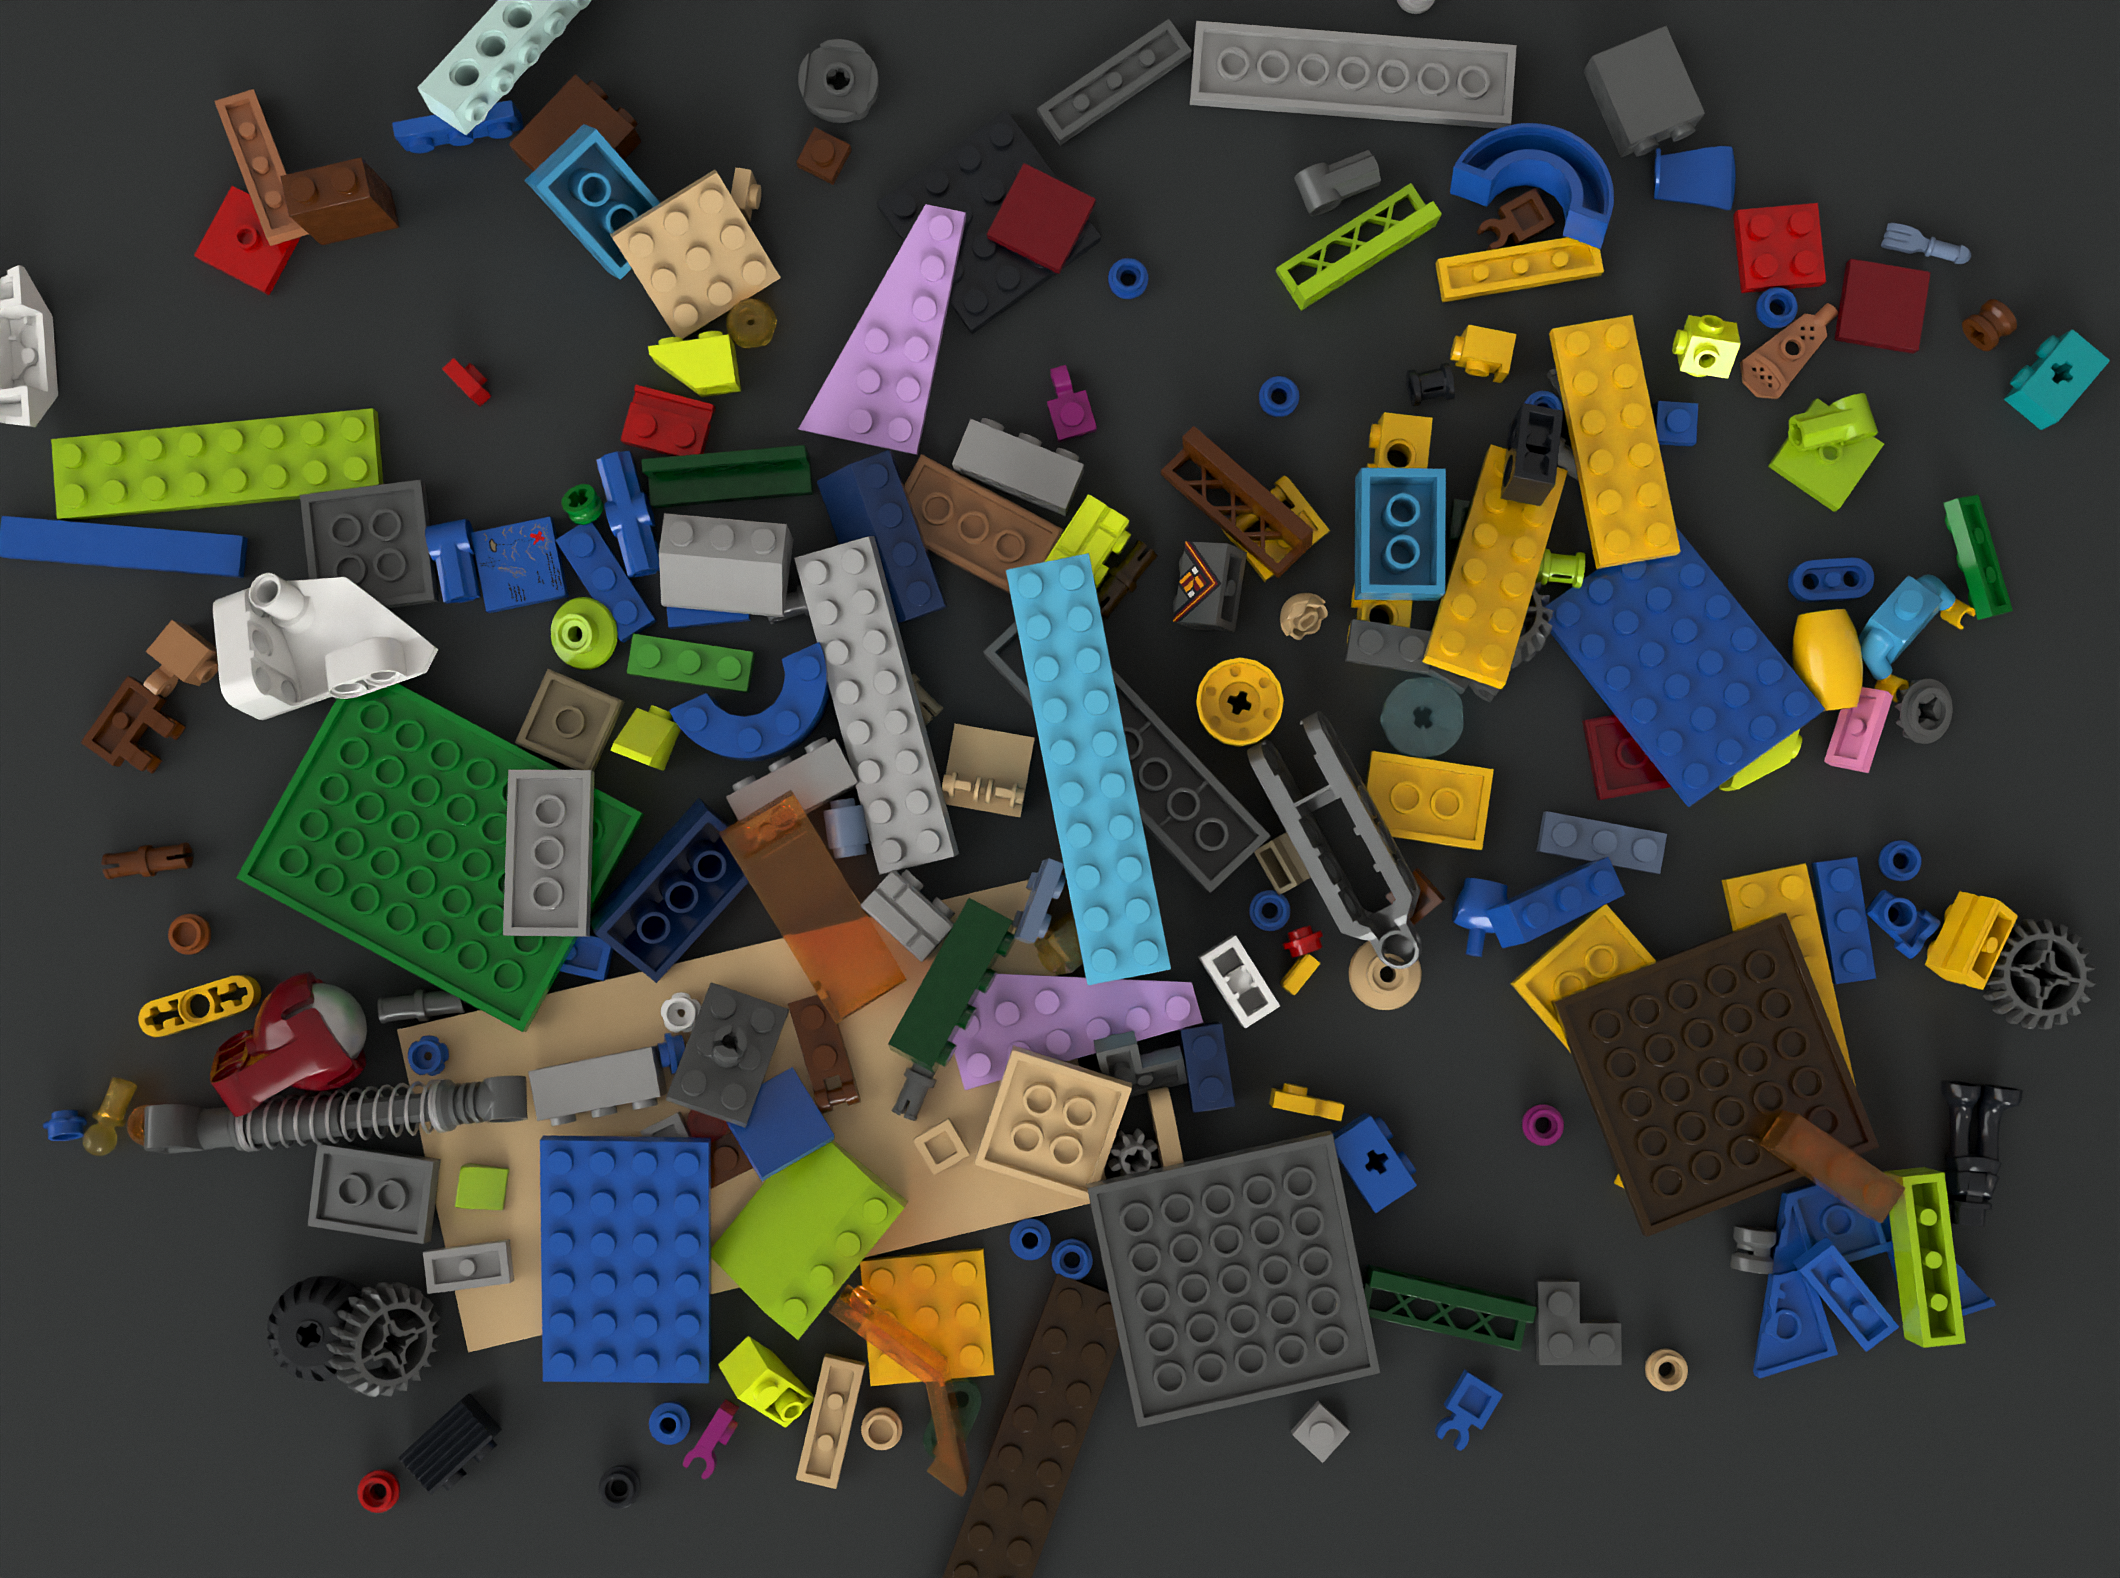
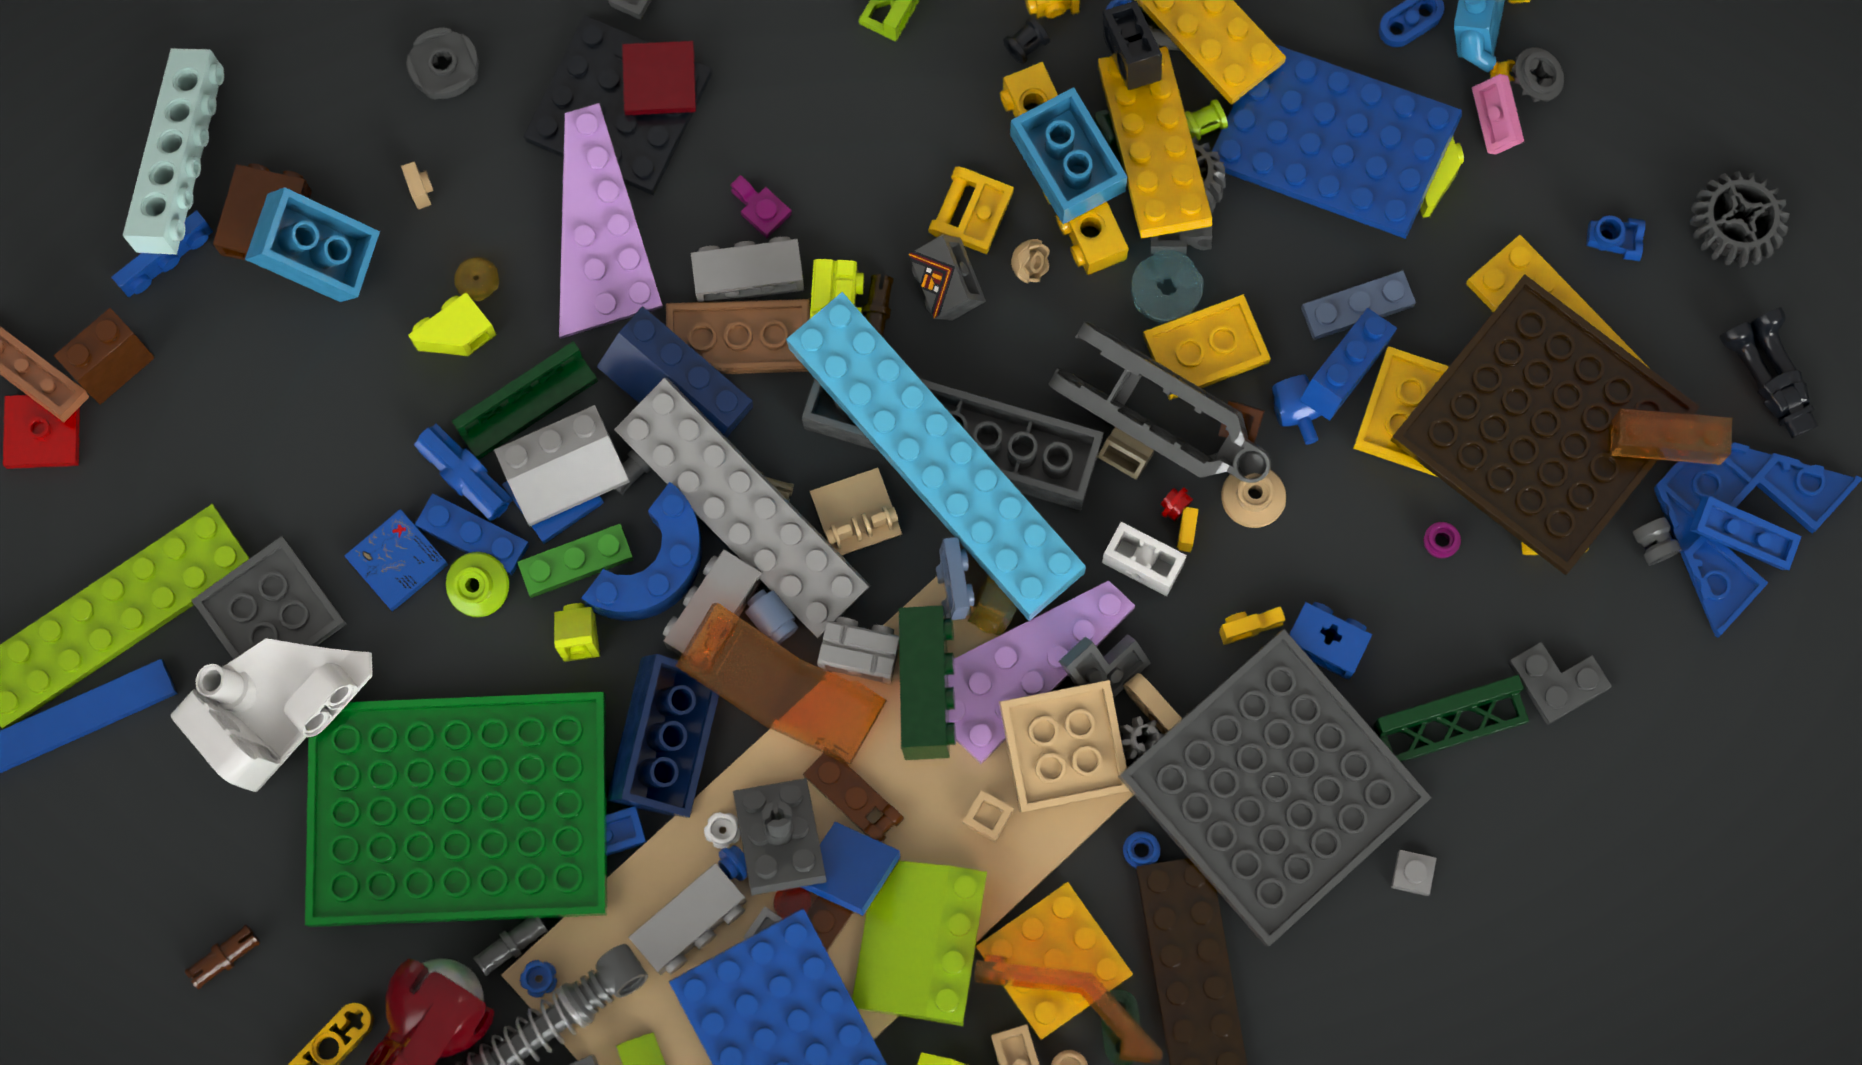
camera: 30 degrees left, 10 degrees down
reddish brown plate [80,676,186,774] -> none
medium nougat brick [143,620,218,698] -> none
dark orange plate [168,914,211,955] -> none
blue piece [425,519,481,604] -> none
red plate [442,358,491,407] -> none
light grey plate [503,769,595,937] -> none
dark tan plate [515,669,625,771] -> none
green bush [561,484,604,525] -> none
tan plate [610,170,781,339] -> none
red plate [620,385,716,456] -> none
reddish brown plate [796,127,852,185] -> none
dark grey pin [892,1062,937,1121] -> none
blue plate [1010,1218,1051,1260] -> none
blue plate [1108,258,1148,299] -> none
reddish brown fence [1161,426,1313,578] -> none
dark blue brick [1179,1021,1235,1113] -> none
yellow wheel [1196,658,1284,747] -> none
blue plate [1249,890,1290,931] -> none
blue plate [1259,376,1299,417] -> none
dark grey plate [1345,619,1432,674] -> none
blue plate [1435,1369,1503,1451] -> none
dark red tile [1582,715,1672,800] -> none
tan plate [1645,1348,1688,1391] -> none
yellow piece [1792,609,1863,711] -> none
blue plate [1811,857,1876,984] -> none
blue plate [1878,840,1921,881] -> none
lime brick [1884,1167,1966,1348] -> none
yellow brick [1925,891,2018,990] -> none

